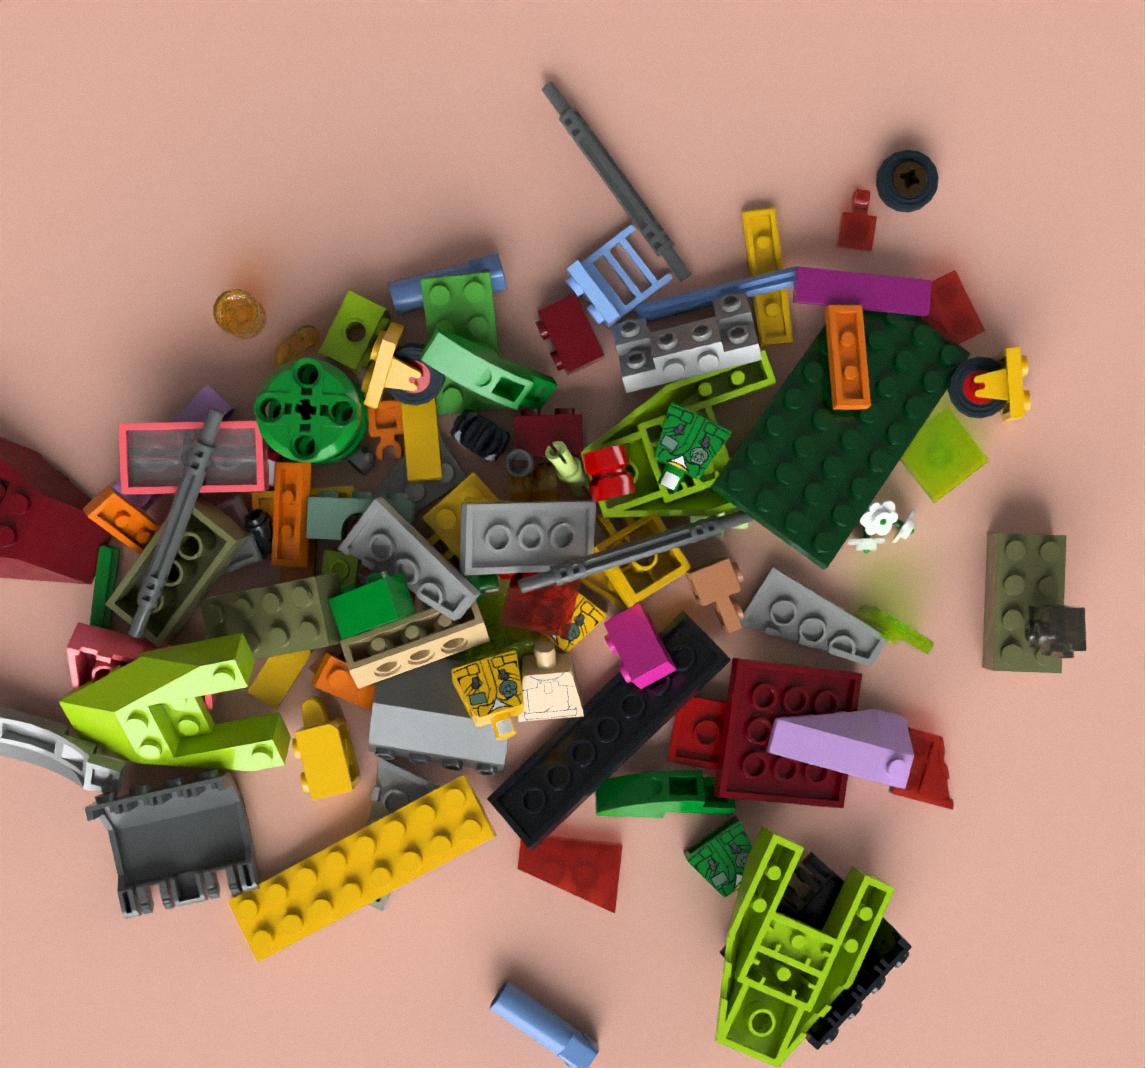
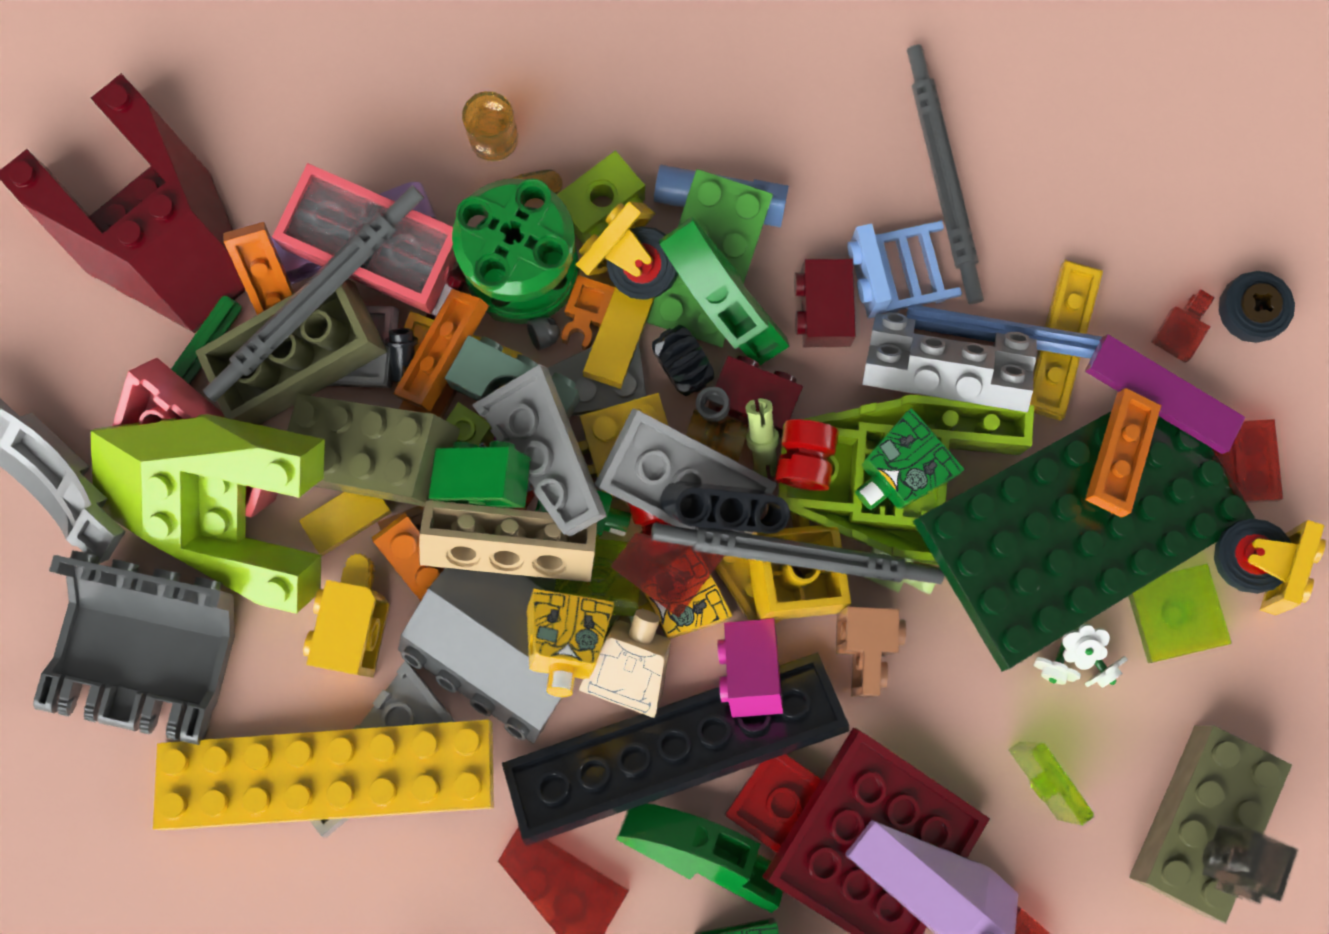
camera: 20 degrees right, 10 degrees down
light grey wing [739,565,890,666] -> none
none -> black beam [660,481,790,534]

